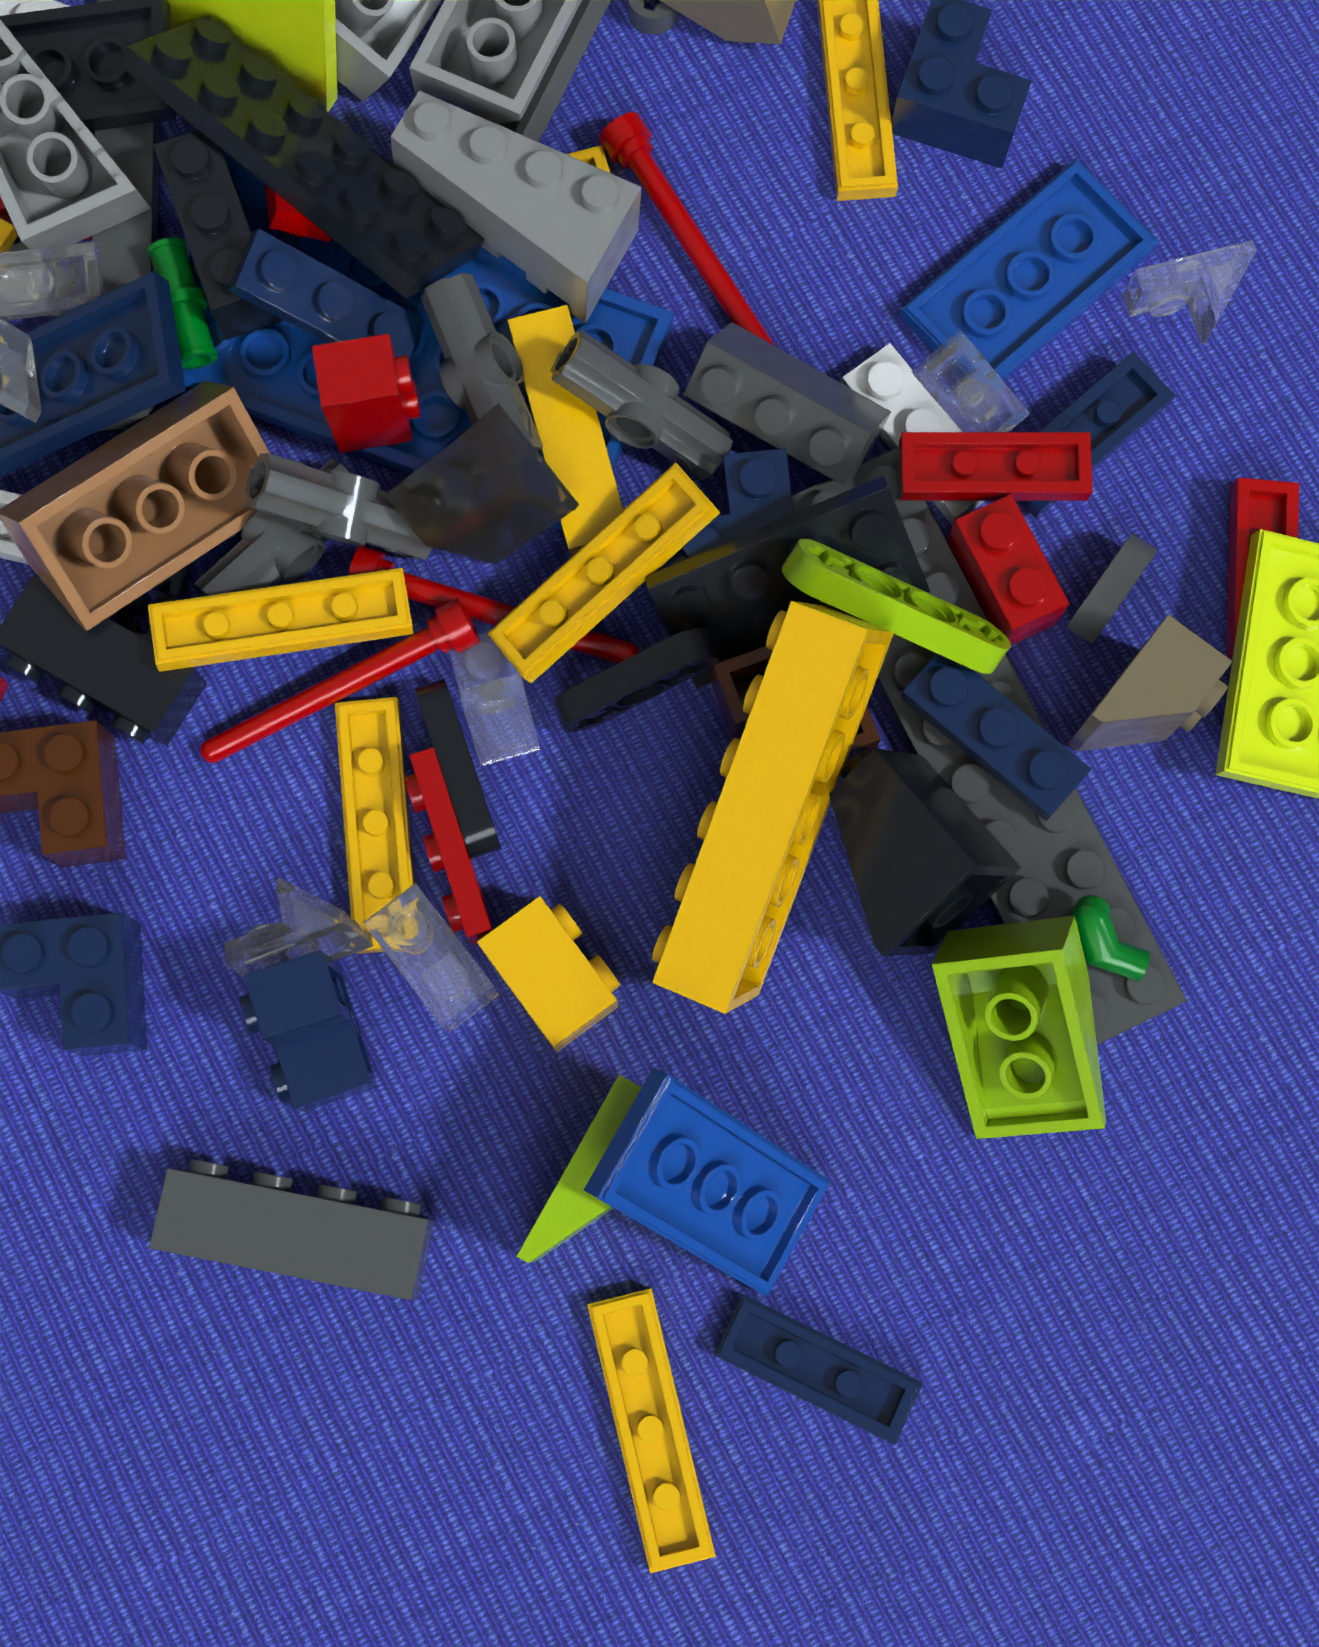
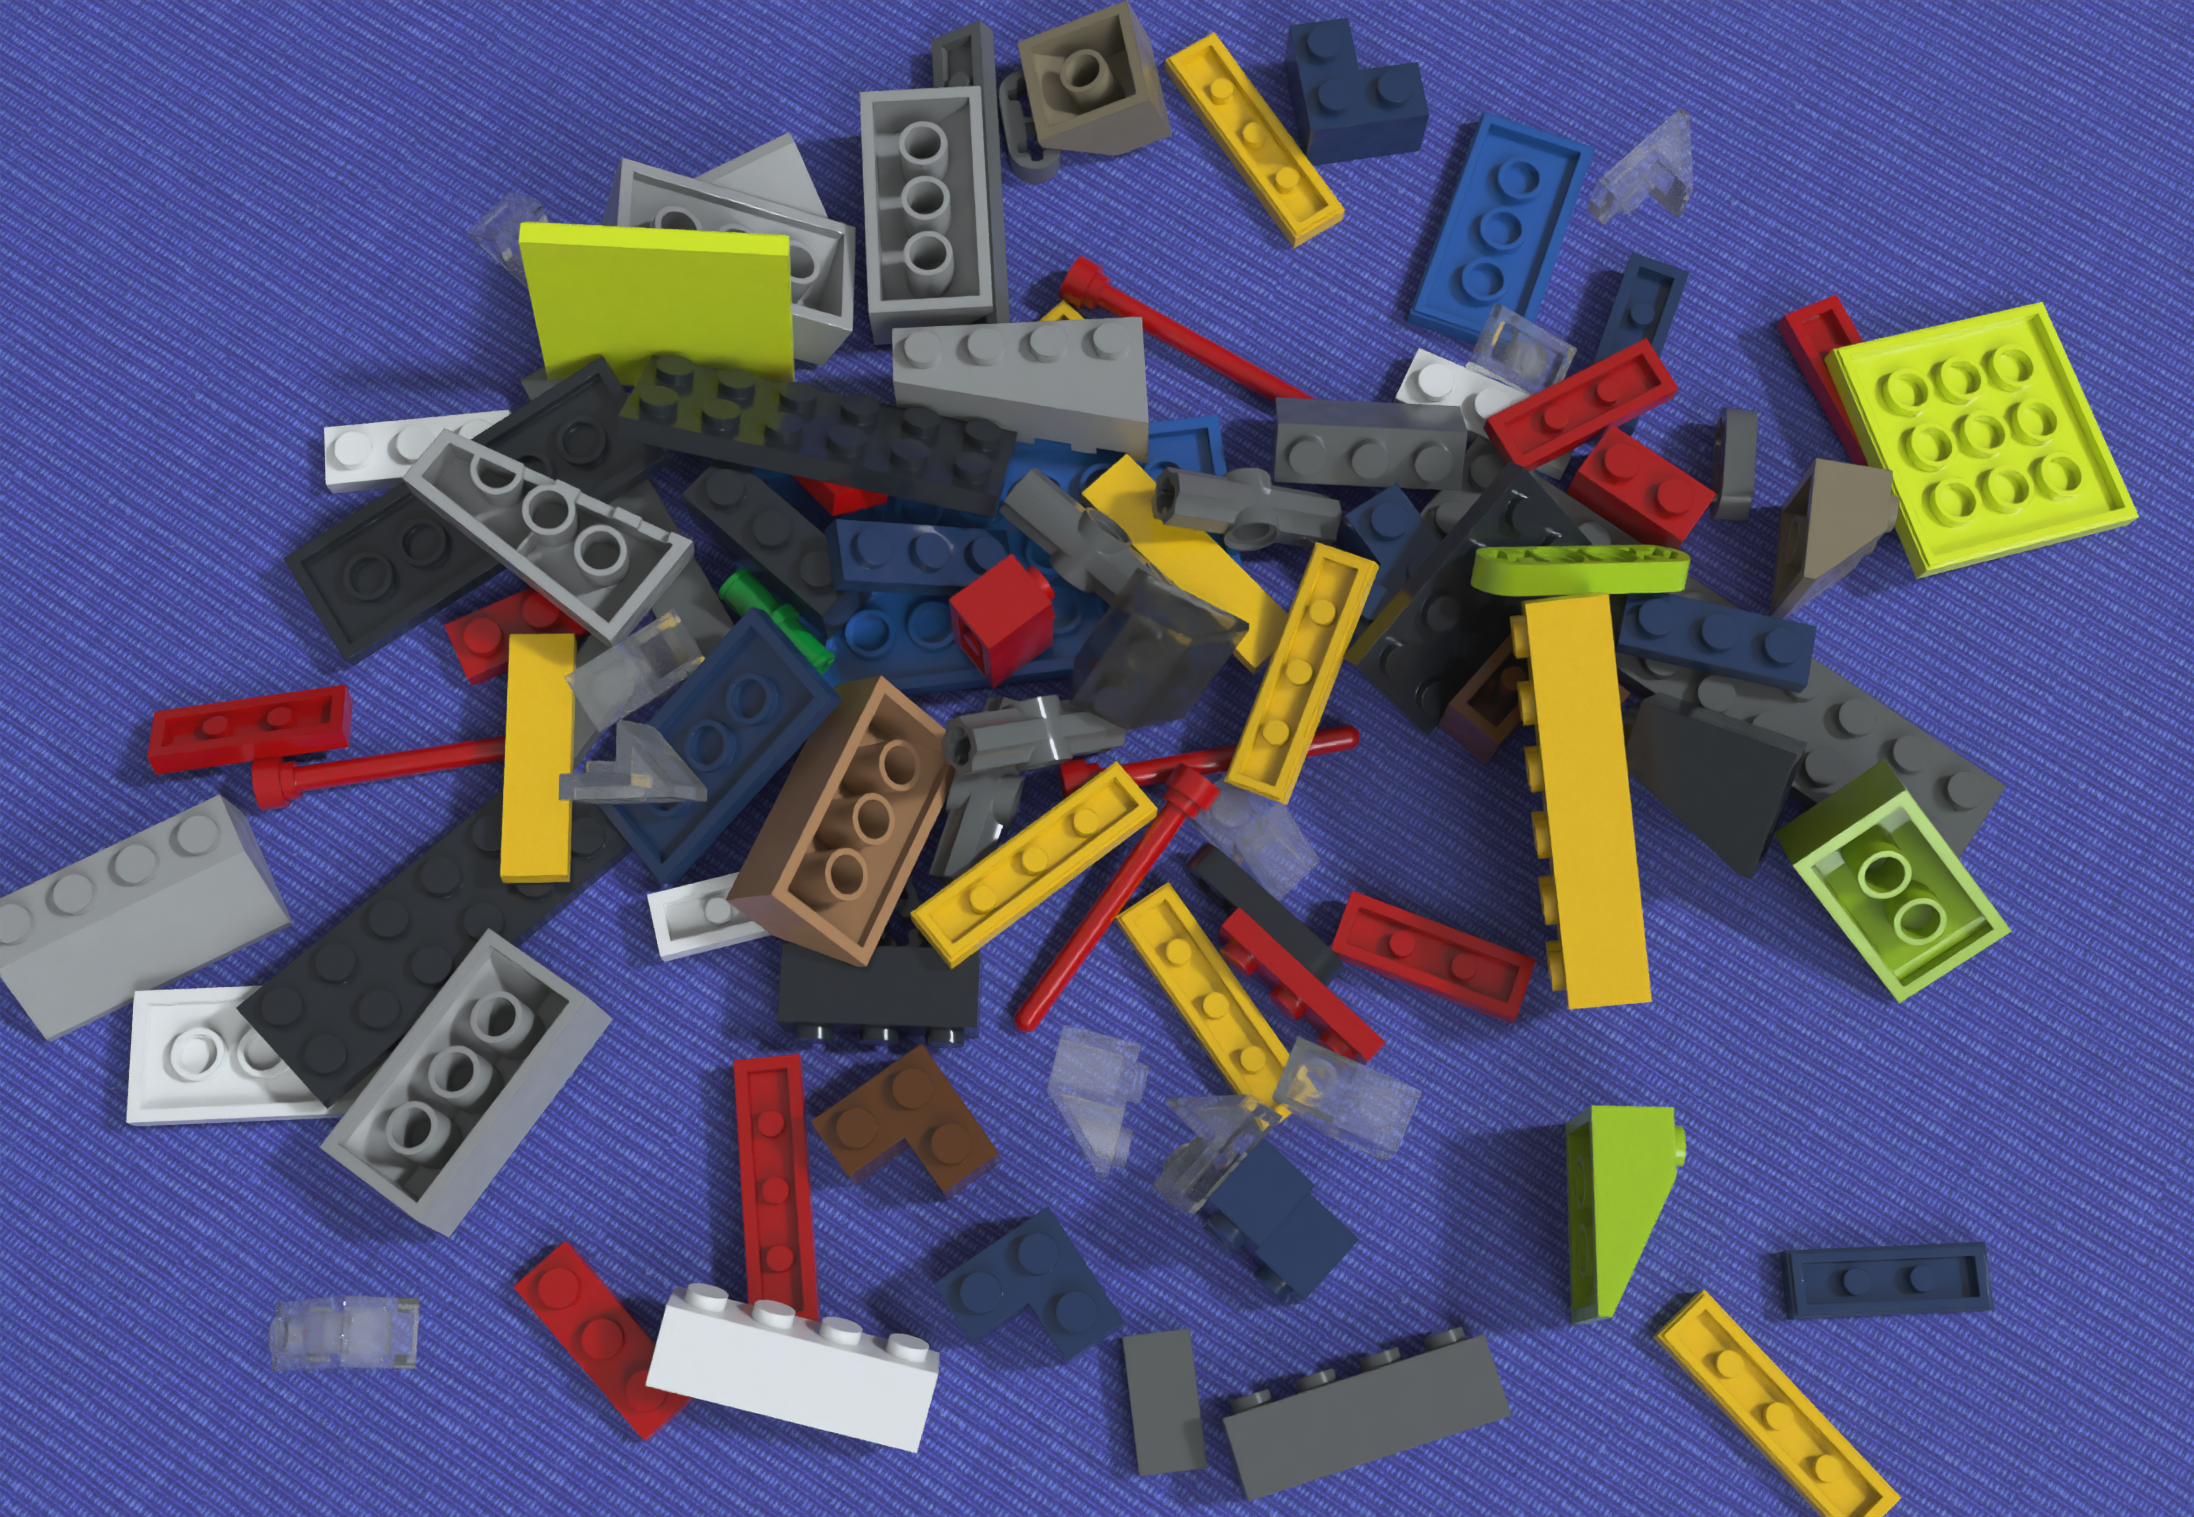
camera: 30 degrees left, 5 degrees down
yellow brick [477,896,621,1052] -> none
black beam [554,628,719,732] -> none
blue tile [584,1067,830,1297] -> none
green arm [1070,895,1151,982] -> none
none -> clear slope [1047,1025,1150,1182]
none -> dark grey tile [1122,1328,1208,1477]
none -> red plate [1330,891,1536,1024]

